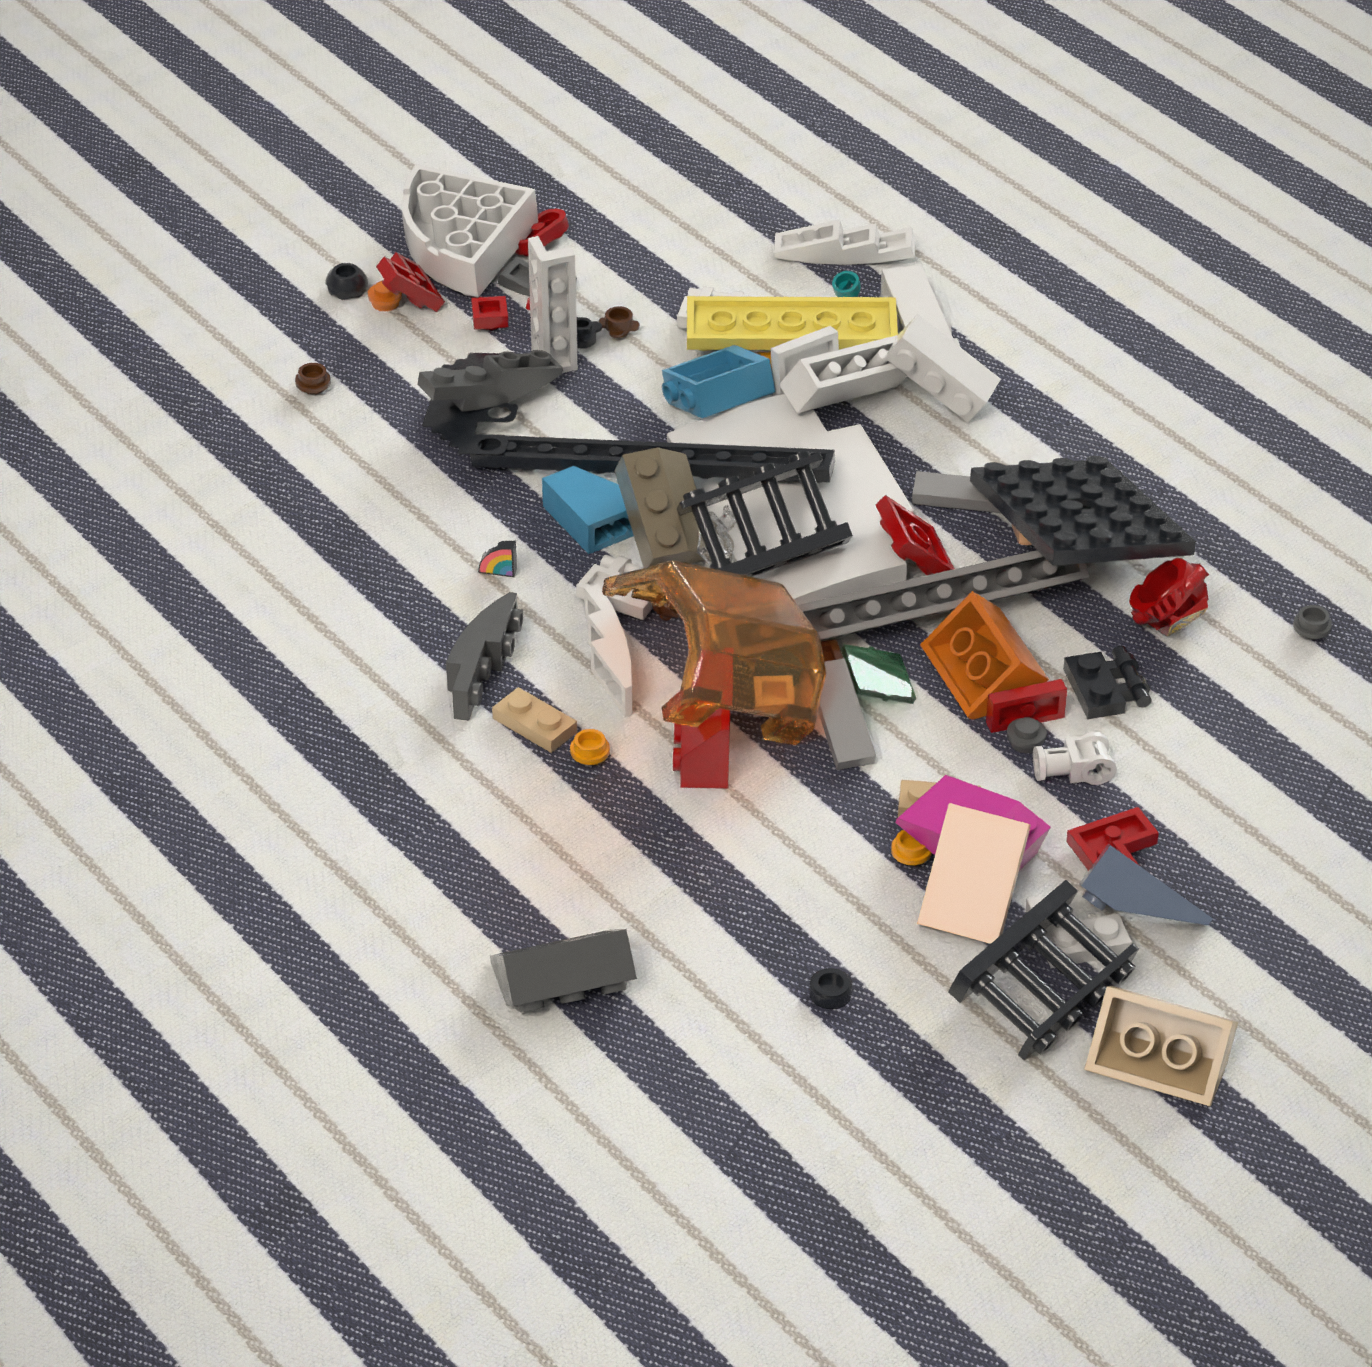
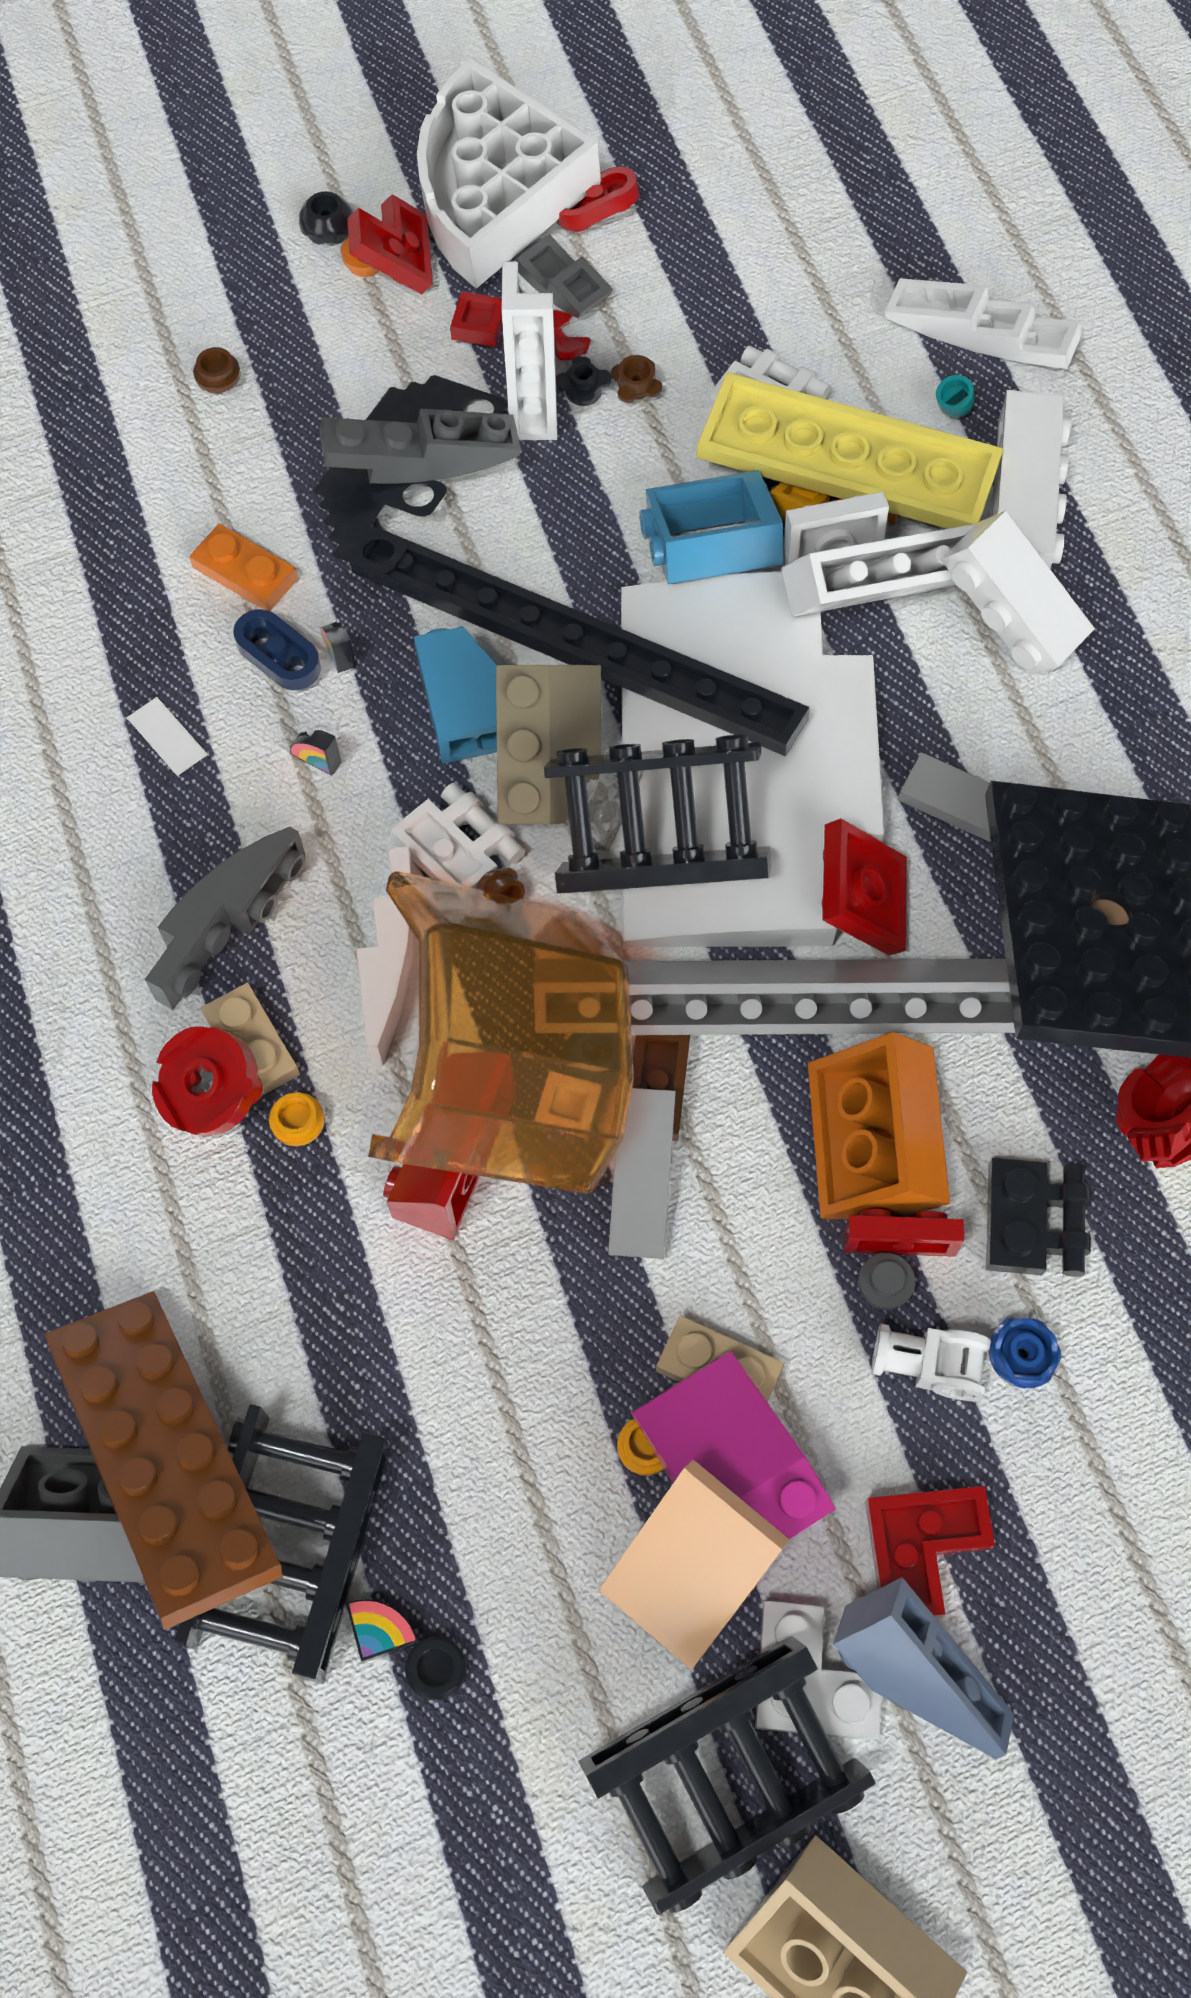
camera: 20 degrees right, 25 degrees up
clear green piece [841,644,916,704] -> none
none -> dark orange plate [44,1291,283,1630]
none -> white sticker [127,697,208,776]
none -> red plate [152,1026,263,1137]
none -> black fence [172,1404,391,1685]
none -> orange plate [189,523,298,611]
none -> dark blue plate [233,609,321,690]
none -> black tile [320,621,355,673]
none -> tile [345,1599,420,1663]
none -> blue plate [989,1317,1061,1388]

